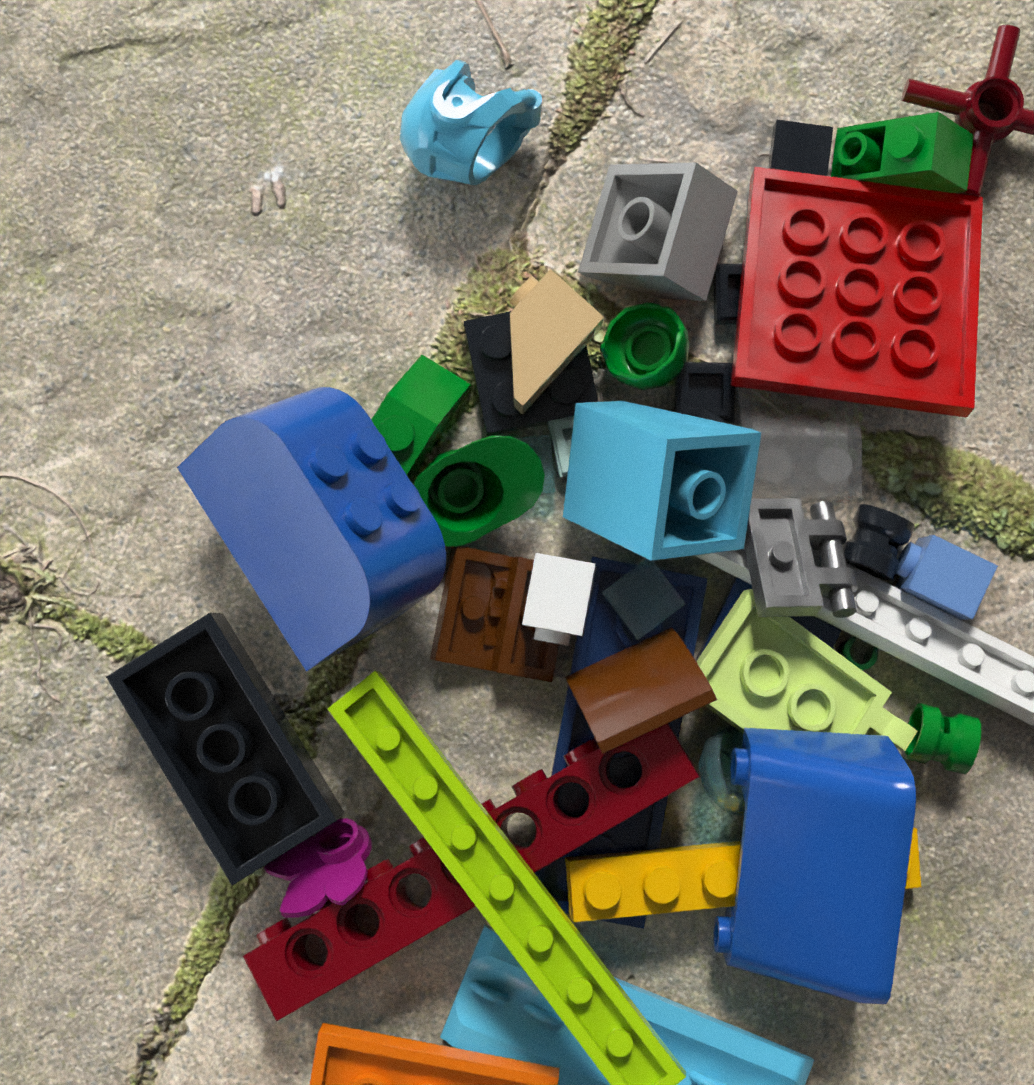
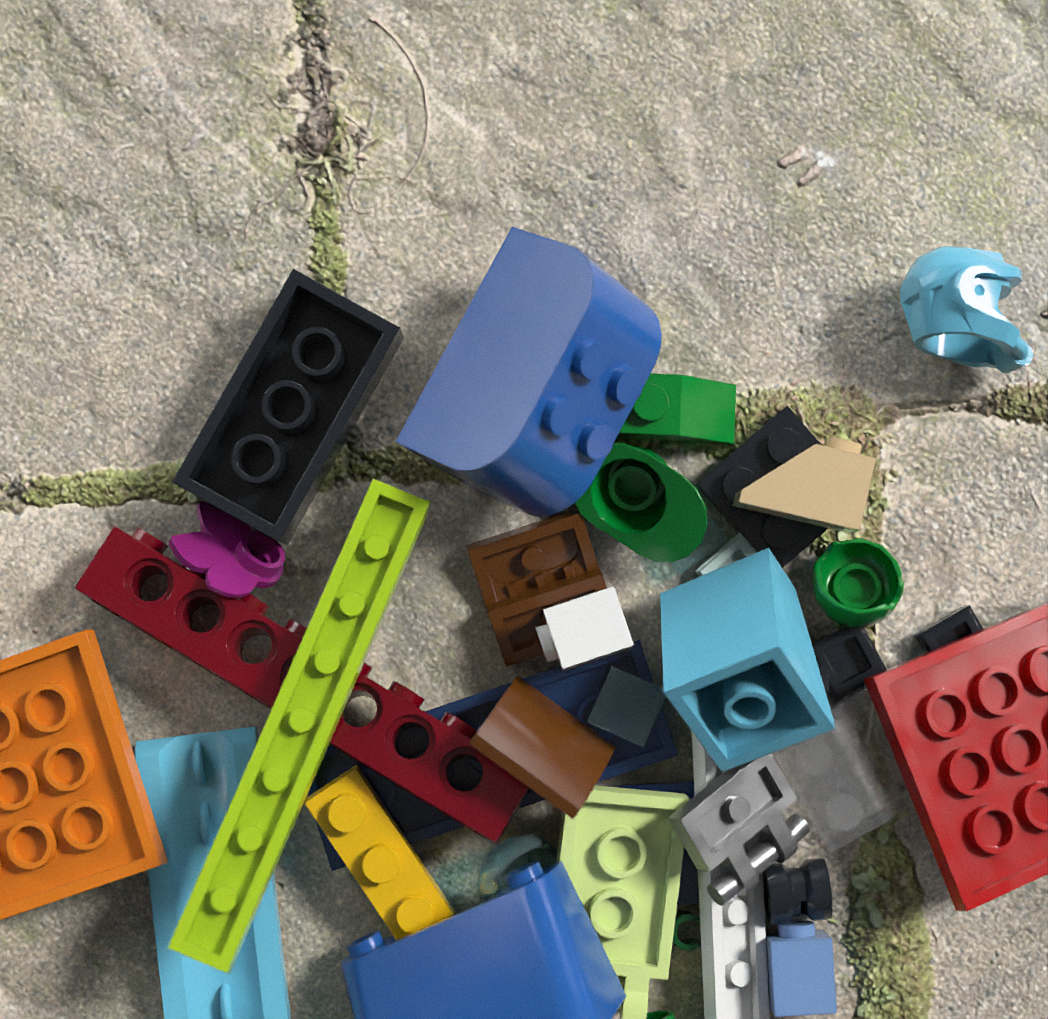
camera: 60 degrees right, 0 degrees up
light grey slope [578,162,738,301] -> none

